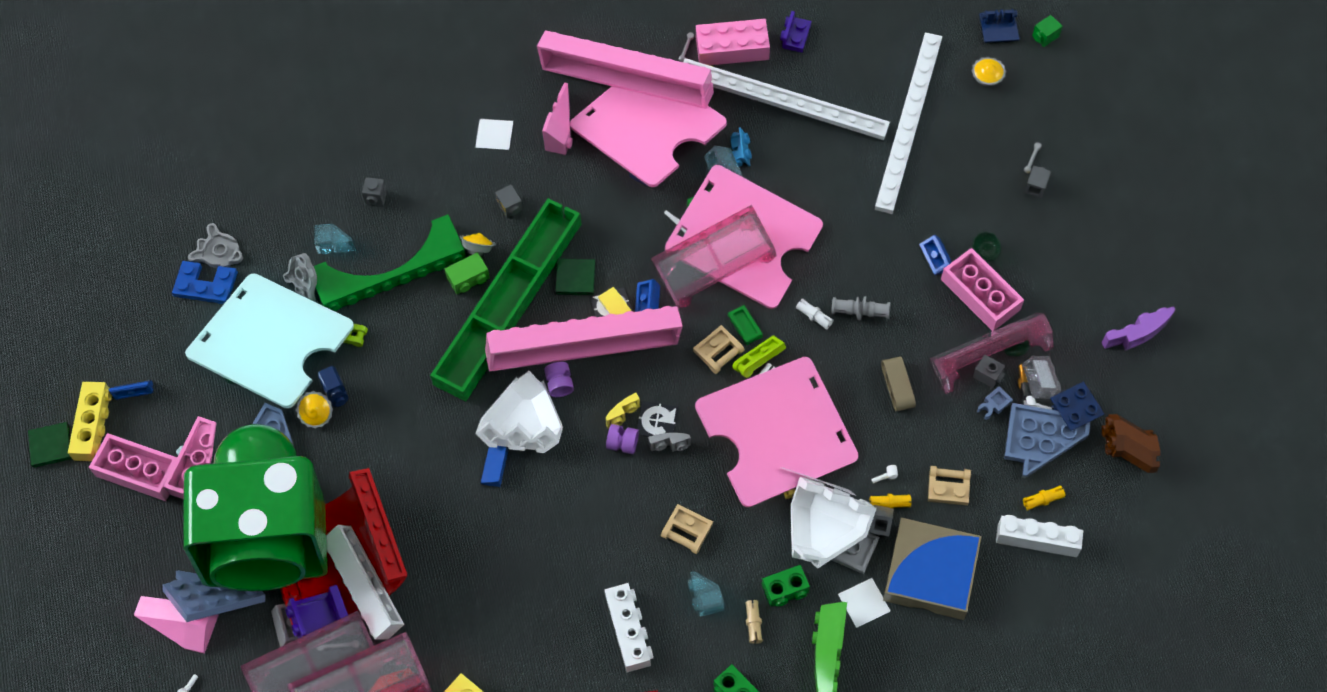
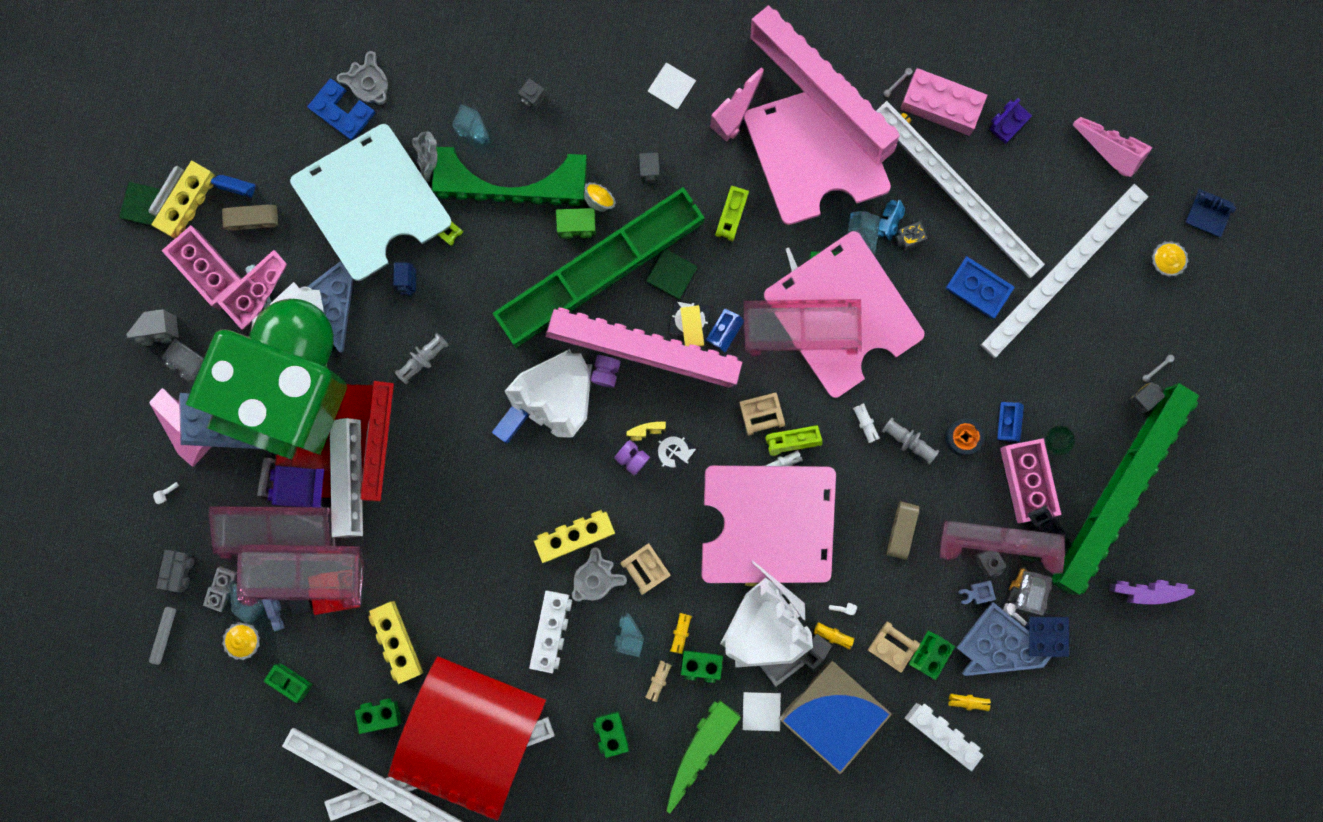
camera: 25 degrees right, 20 degrees up
yellow piece [296,391,333,429] -> none
light grey slope [648,433,691,452] -> none
green tile [728,305,763,345] -> none
green brick [1032,15,1063,47] -> none
reddish brown brick [1101,414,1160,473] -> none
none -> light grey slope [127,309,179,346]
none -> light grey axle [149,166,184,216]
none -> clear brick [161,339,204,381]
none -> dark tan beam [222,205,278,230]
none -> light grey piece [395,333,449,384]
none -> light yellow brick [534,510,615,563]
none -> light grey tile [572,547,627,602]
none -> yellow pin [670,613,692,654]
none -> lime plate [715,185,749,242]
none -> dark grey brick [895,221,927,251]
none -> green brick [909,631,955,680]
none -> blue plate [945,256,1015,319]
none -> wheel [945,419,984,456]
none -> black slope [1028,505,1073,554]
none -> green piece [1049,383,1199,595]
none -> bright pink wedge [1073,117,1152,177]

